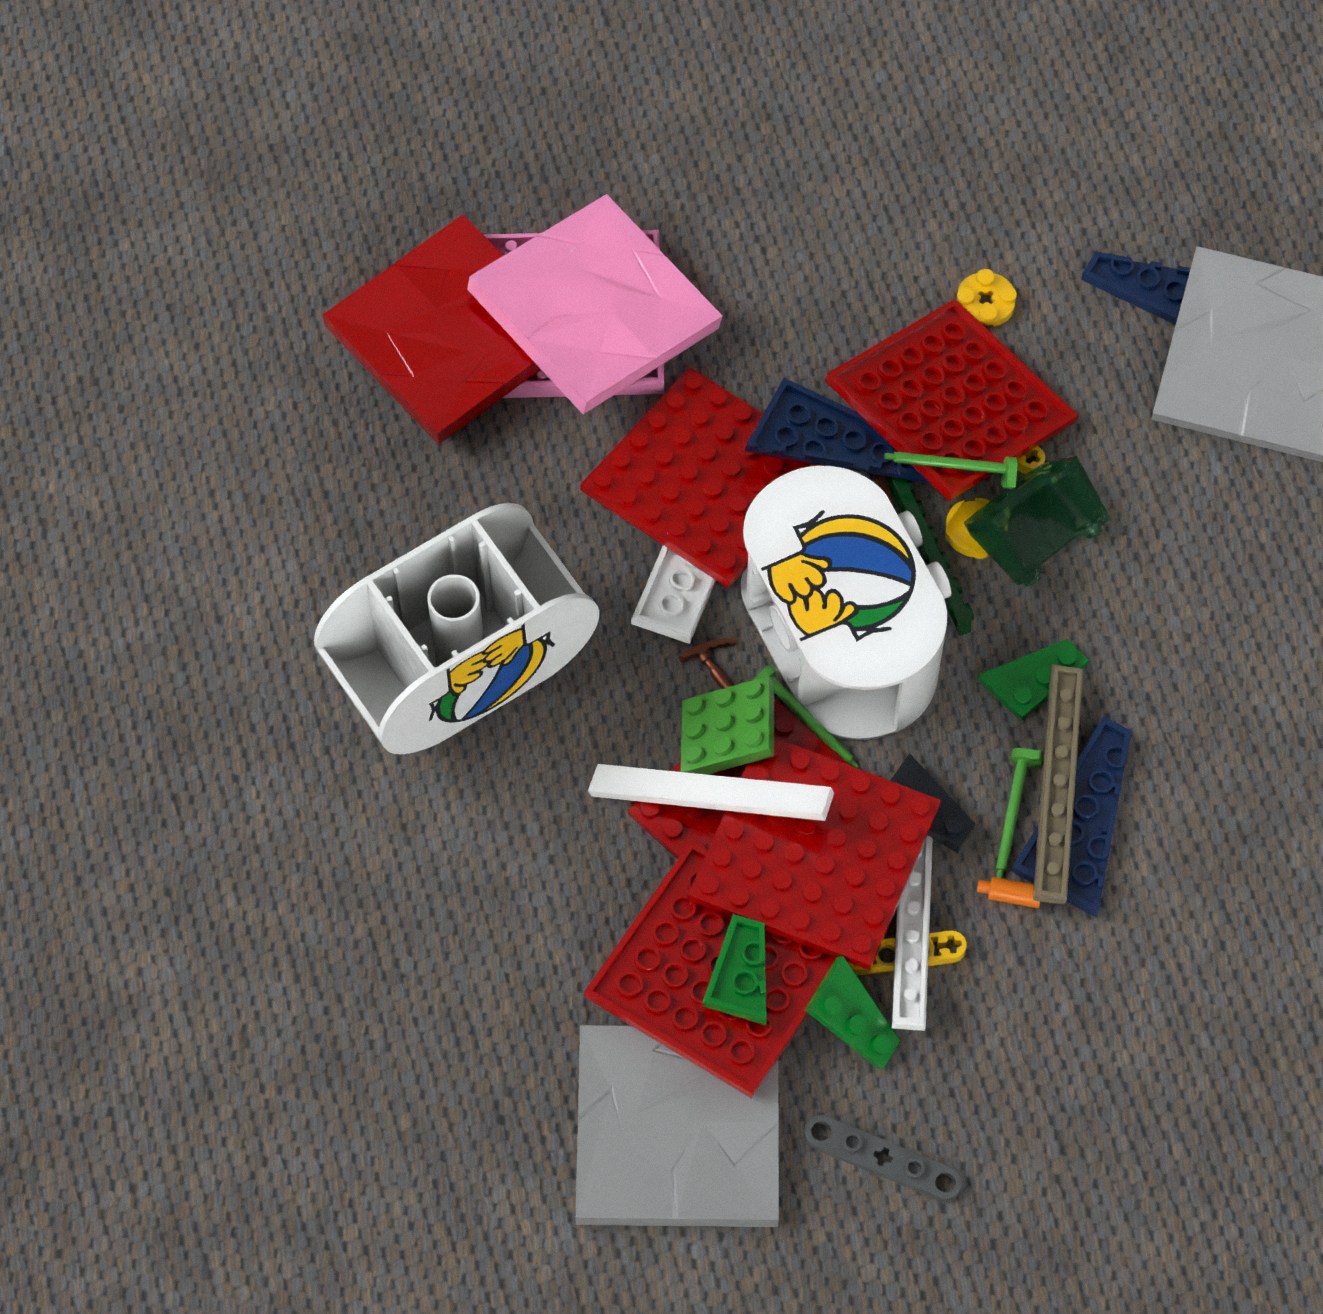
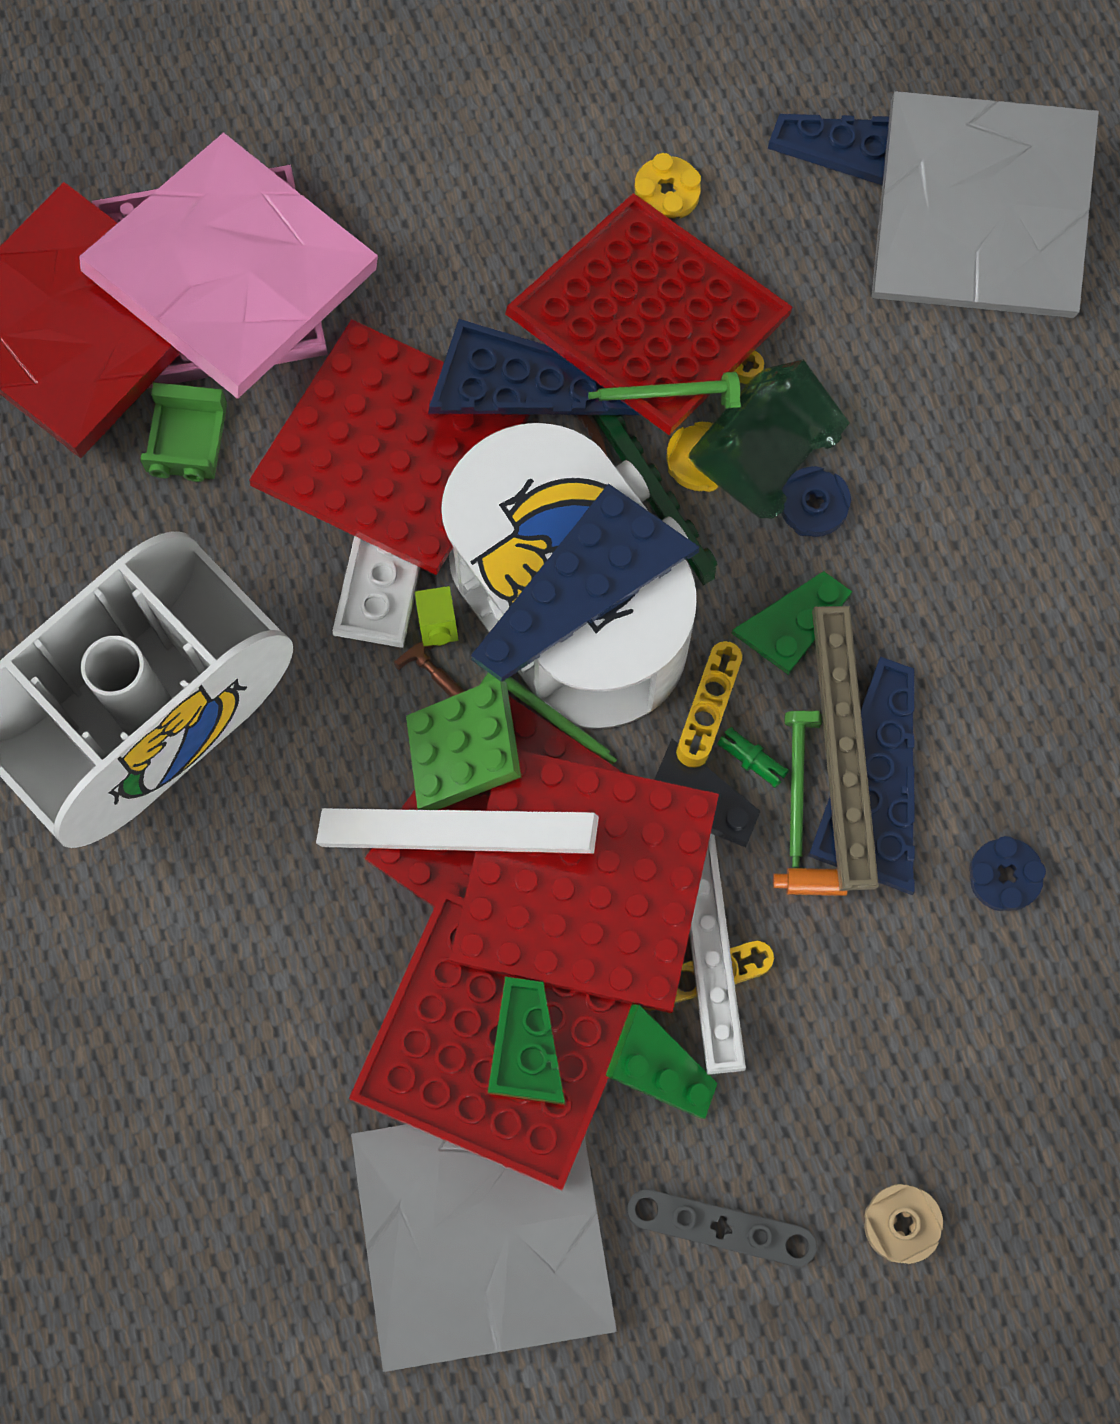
camera: 10 degrees left, 10 degrees up
none -> bright green panel [140,382,227,482]
none -> lime brick [415,586,459,646]
none -> dark blue wing [471,483,700,682]
none -> yellow beam [676,641,743,768]
none -> green pin [717,727,789,788]
none -> dark blue plate [779,466,851,537]
none -> tan plate [864,1184,943,1264]
none -> dark blue plate [969,836,1046,911]

